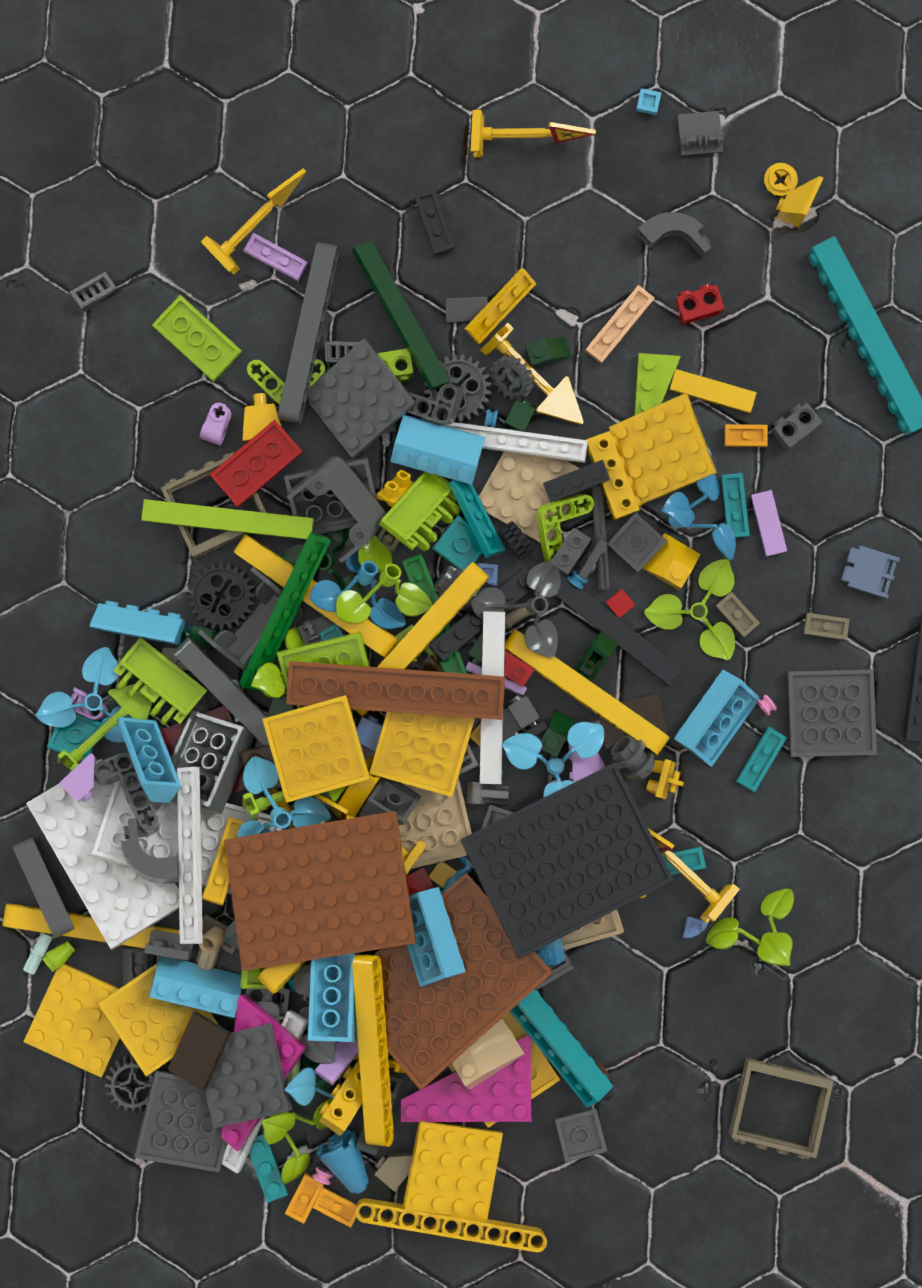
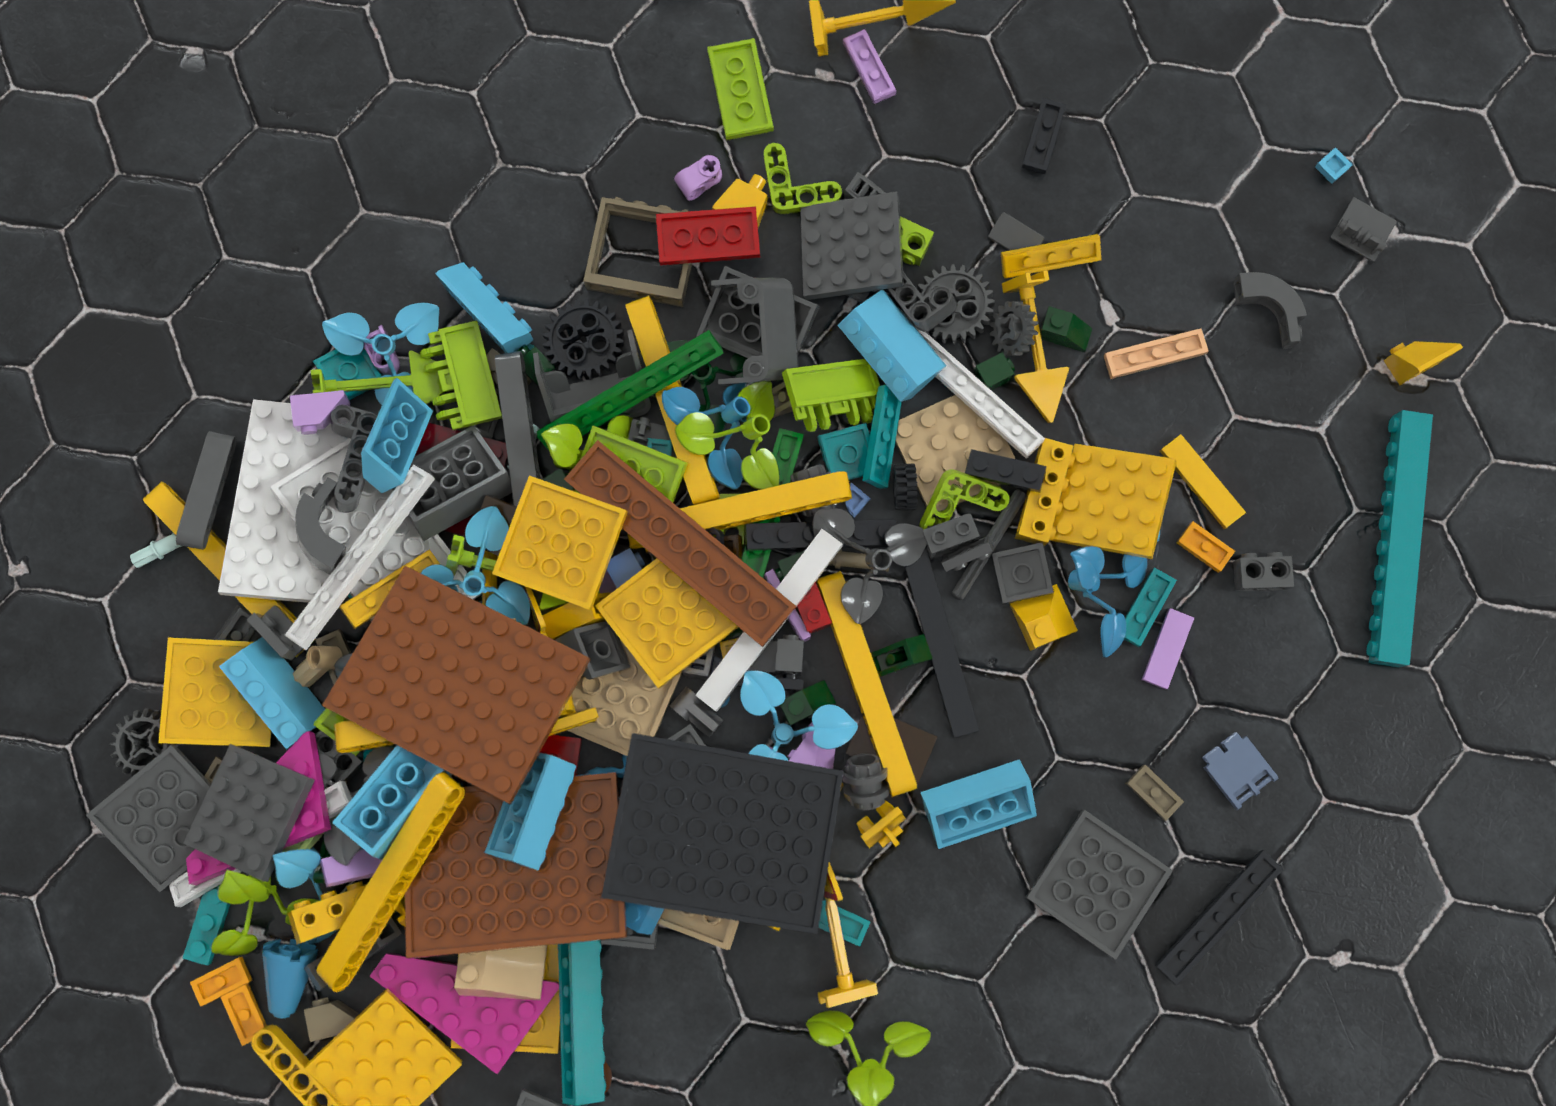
camera: 35 degrees right, 5 degrees down
yellow plate [24,963,120,1078] -> none
lime cone [42,941,76,972] -> none
lime tile [141,499,314,540] -> none
dark brown tile [168,1011,231,1092] -> none
dark grey beam [278,242,339,424] -> none
bright pink bush [312,1166,334,1185] -> none
dark green tile [352,241,450,391] -> none
yellow hips [376,470,414,507] -> none
yellow tile [429,861,457,888] -> none
yellow piece [471,110,596,158] -> none
dark azure bush [484,409,498,428] -> none
dark azure bush [567,569,588,589] -> none
red tile [605,589,635,618] -> none
lime wing [634,353,681,416] -> none
lime plant [644,559,735,660] -> none
red brick [675,284,725,325] -> none
medium blue tile [682,916,708,938] -> none
dark tan plate [715,592,760,638] -> none
teal tile [736,727,787,792] -> none
bright pink bush [757,694,777,716] -> none
yellow gear [764,163,798,197] -> none

